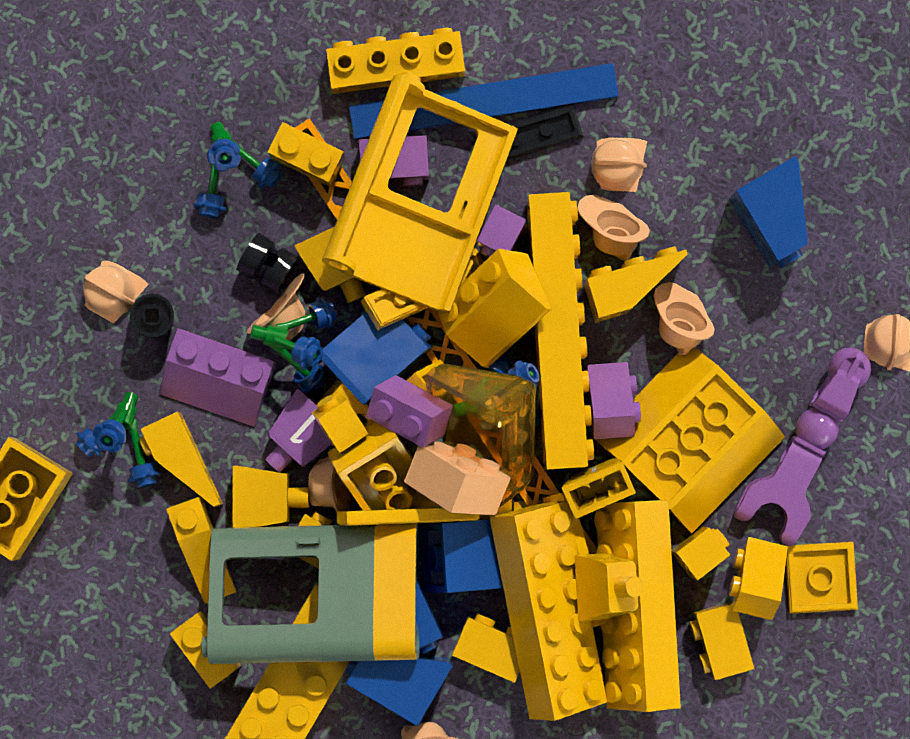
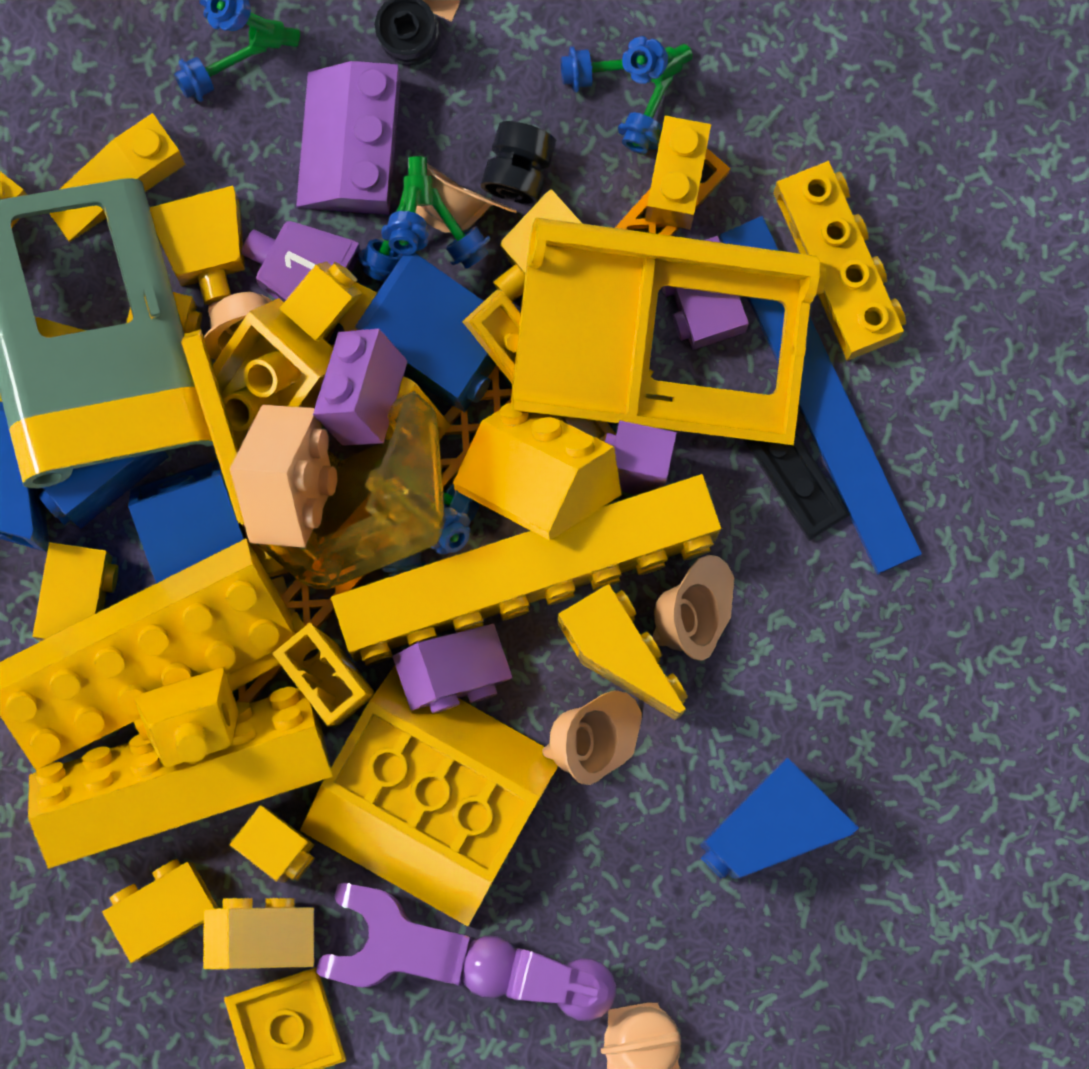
camera: 75 degrees right, 5 degrees down
yellow slope [139,411,223,507] -> none
light nougat piece [591,138,647,192] -> none

